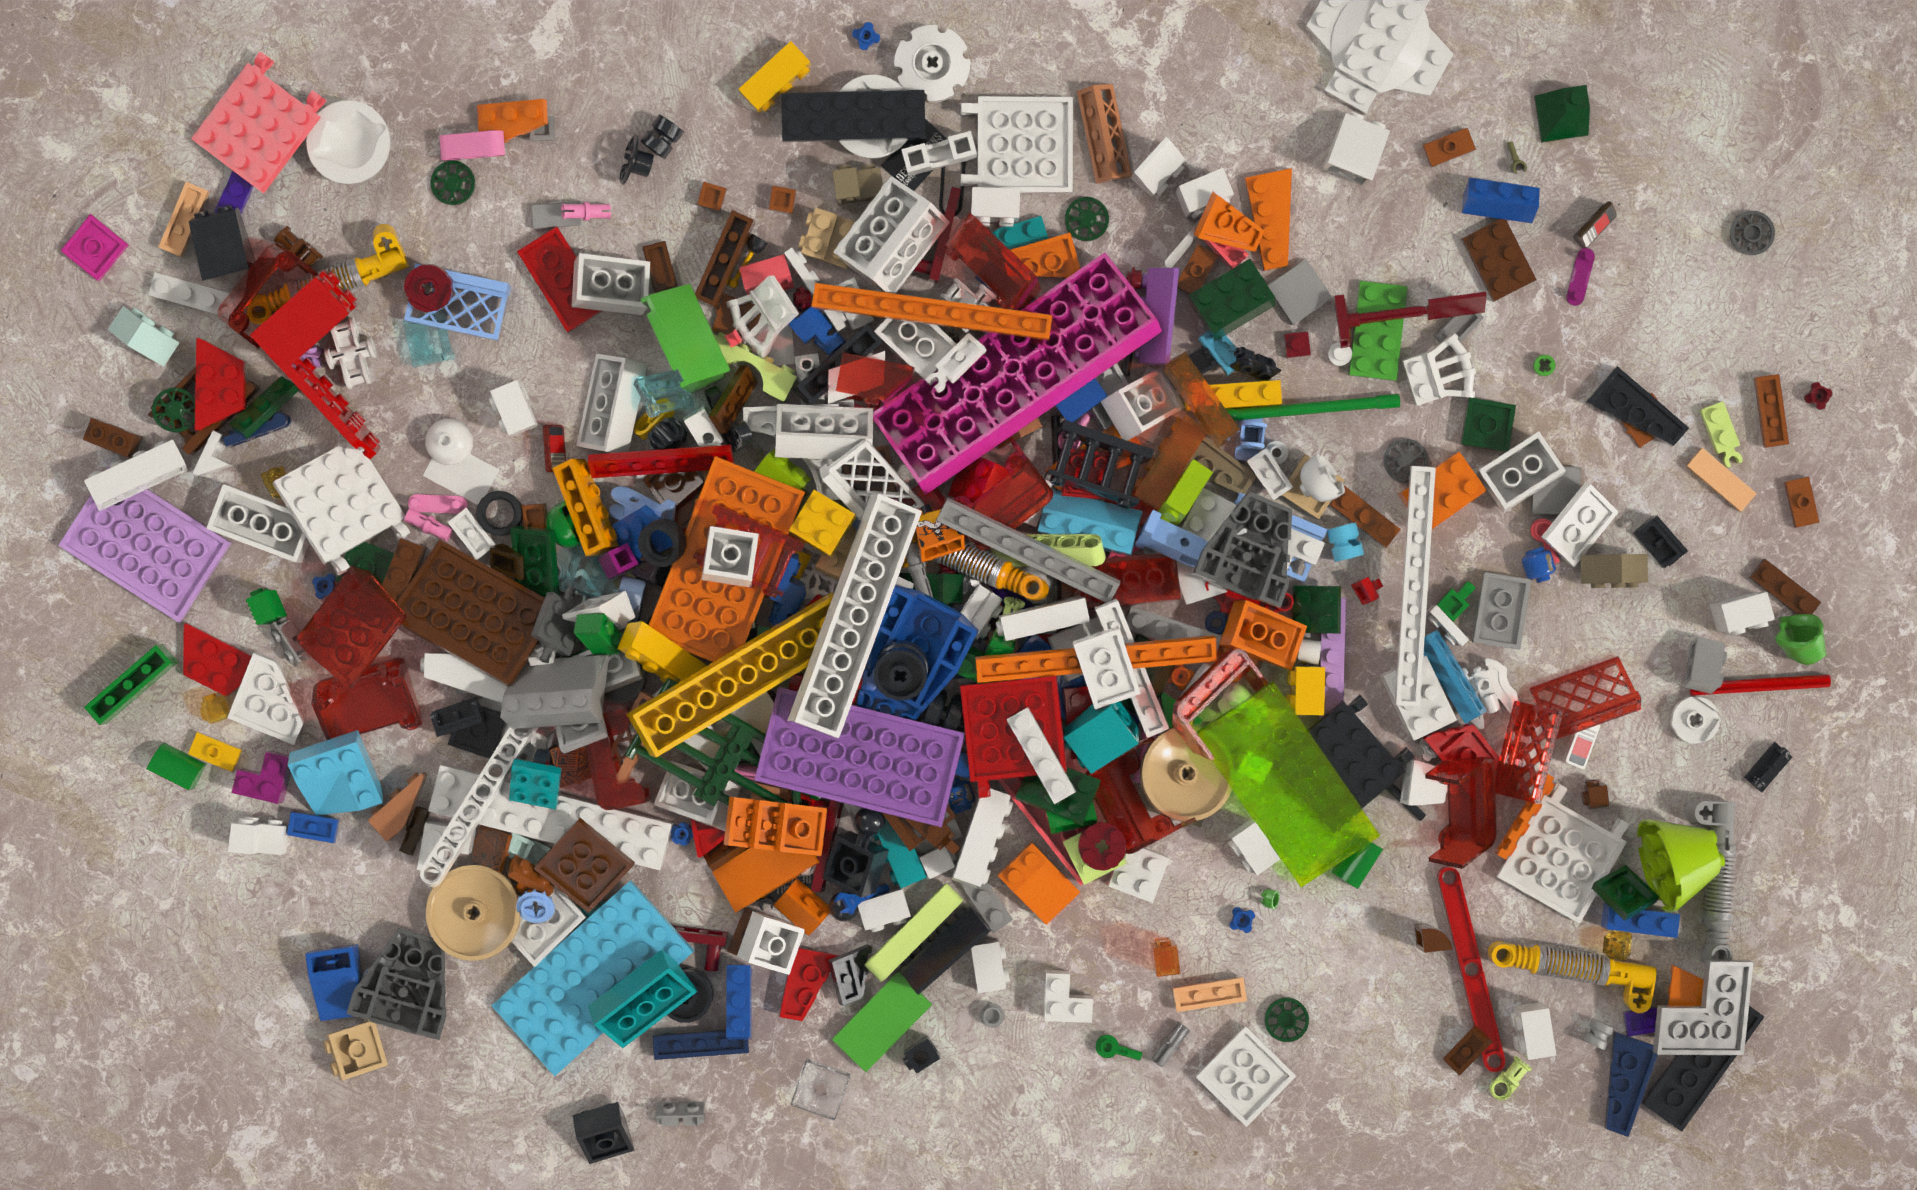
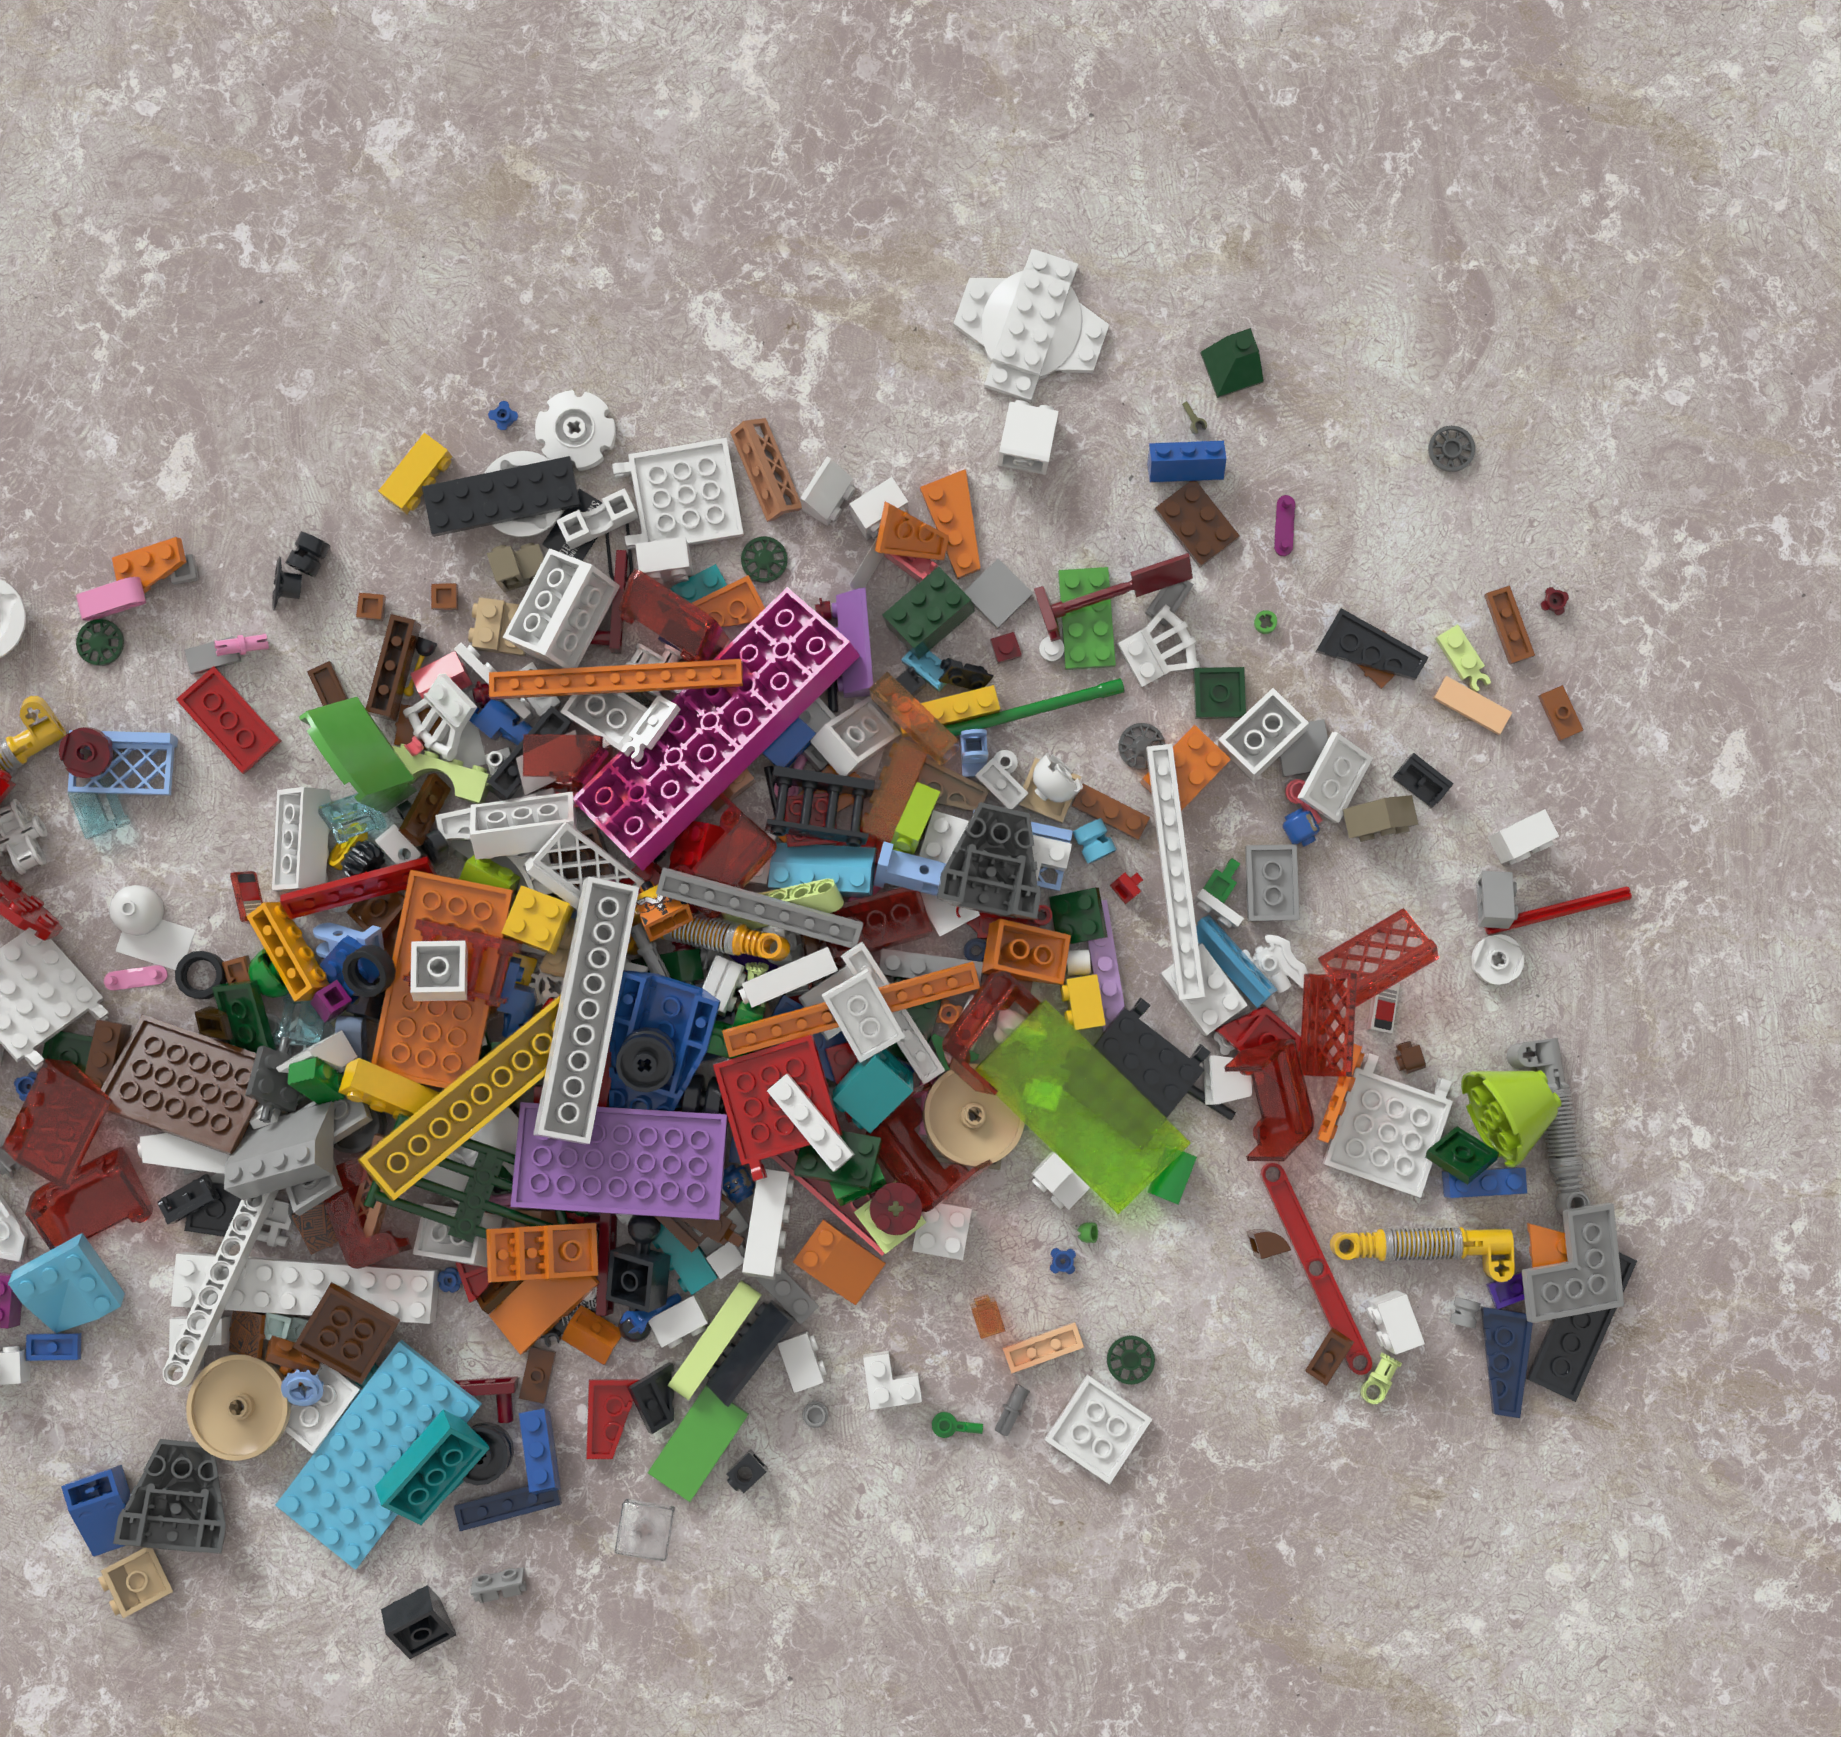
camera: 15 degrees left, 5 degrees down
nougat slope [368,772,428,842] -> none
dark brown pin [399,806,430,856] -> none
bright pink pin [404,508,453,542] -> none
white plate [448,508,497,560] -> none
white brick [489,380,538,436] -> none
teal plate [509,749,561,810] -> none
white brick [572,253,650,315] -> none
white brick [737,911,805,975] -> none
dark orange plate [1177,244,1218,294] -> none
dark orange plate [1423,127,1476,168] -> none
slope [1573,201,1617,249] -> none
clear yellow plate [1603,930,1632,961] -> none
black hinge [1744,741,1792,793] -> none
reddish brown plate [1749,559,1821,615] -> none
bright green piece [1775,614,1827,665] -> none

